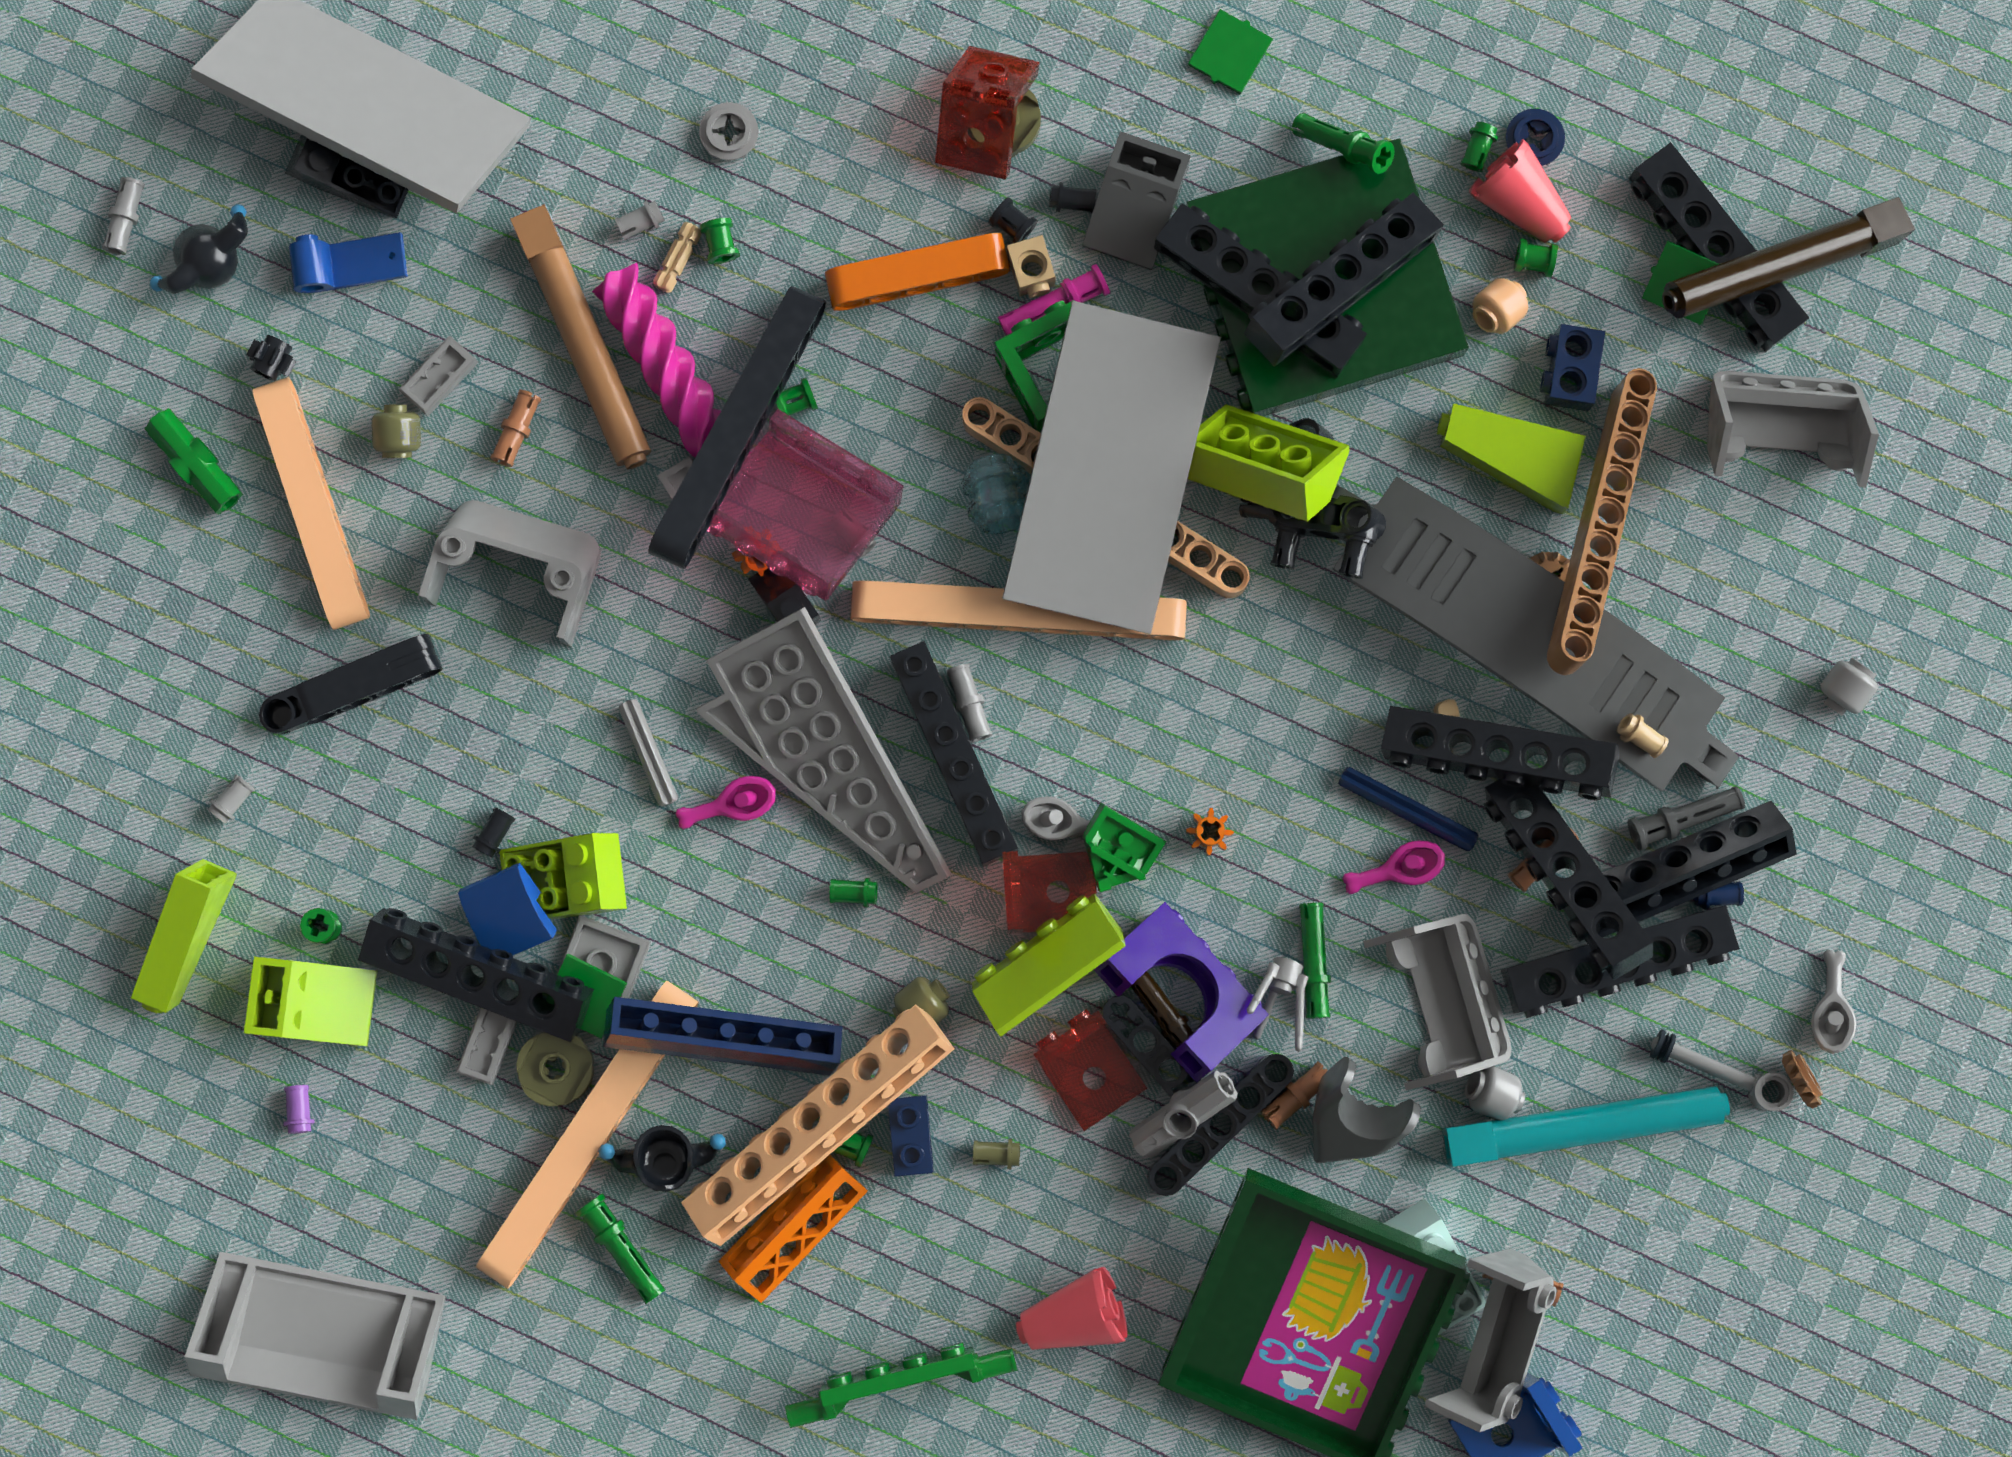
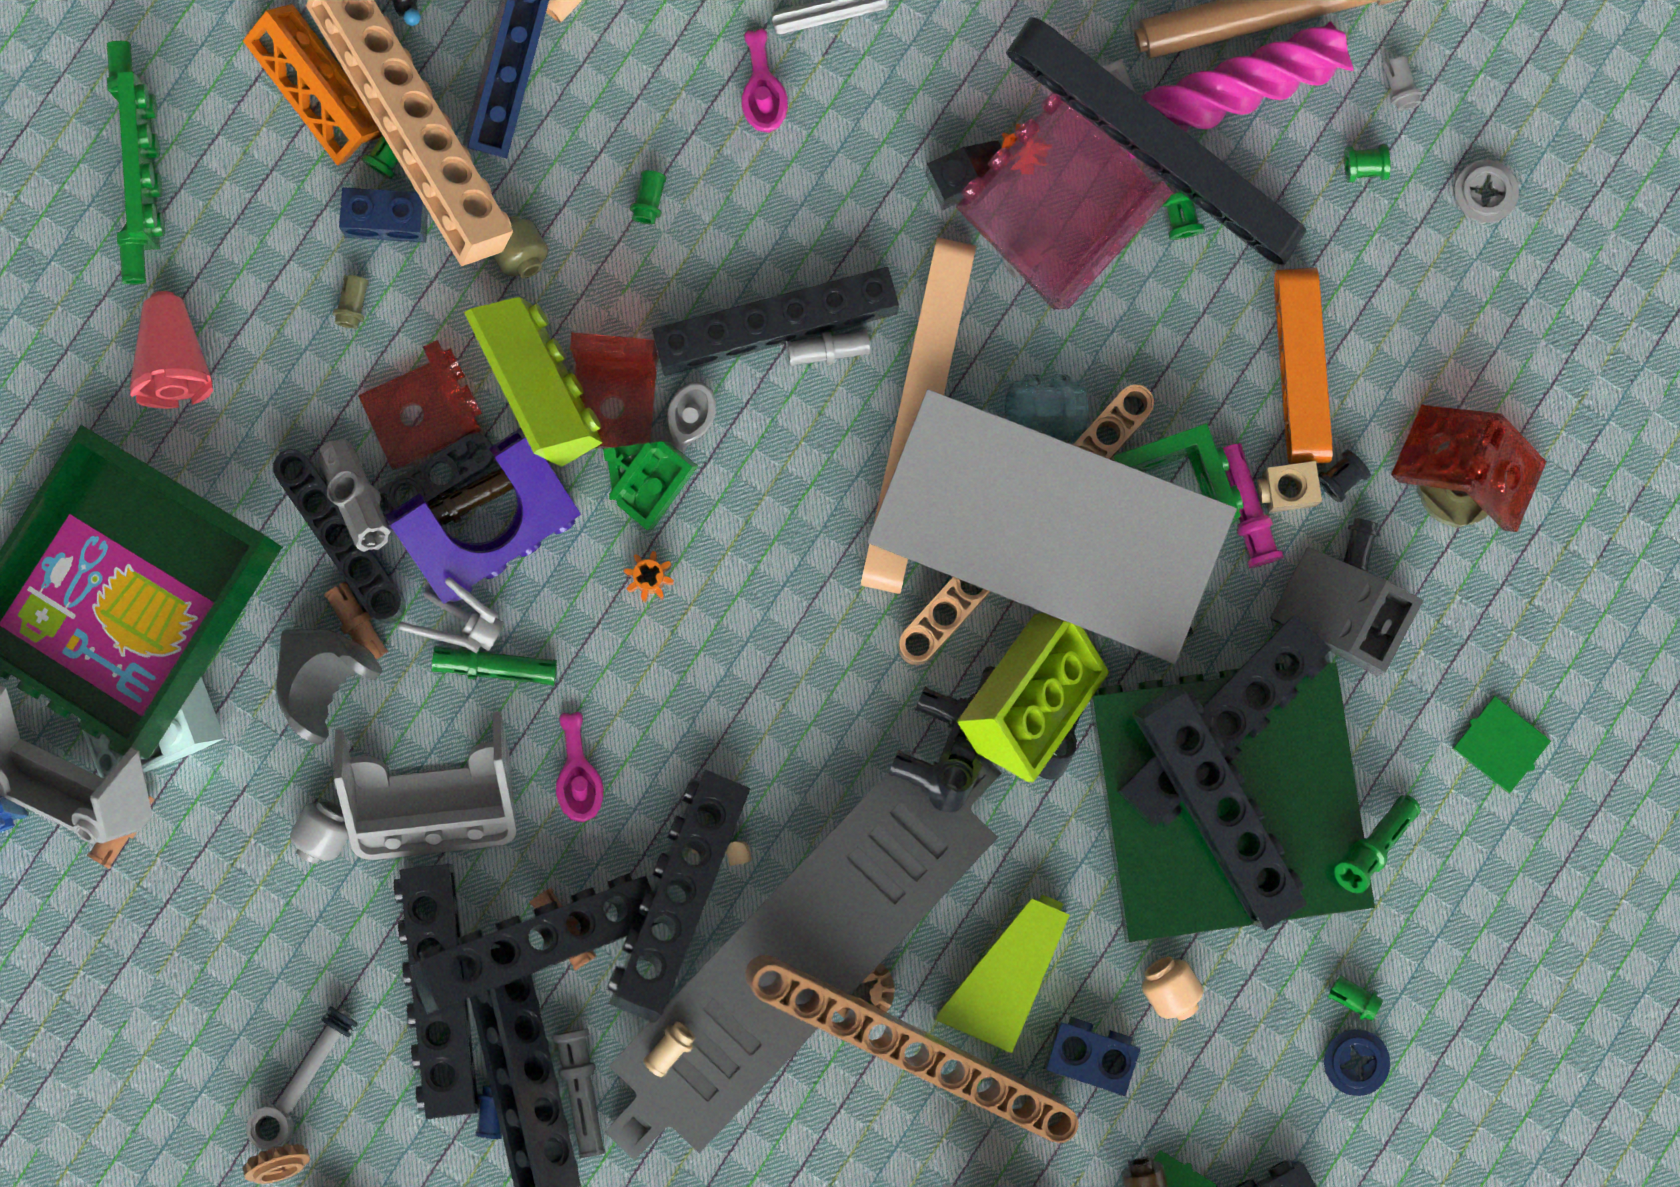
camera: 95 degrees right, 0 degrees up
tan axle [653,222,702,293] -> none
light grey wing [696,607,952,893] -> none
dark blue axle [1338,767,1479,851] -> none
teal brick [1441,1086,1730,1167] -> none
coral cone [1469,139,1571,243] -> none
green bush [1514,238,1558,278] -> none

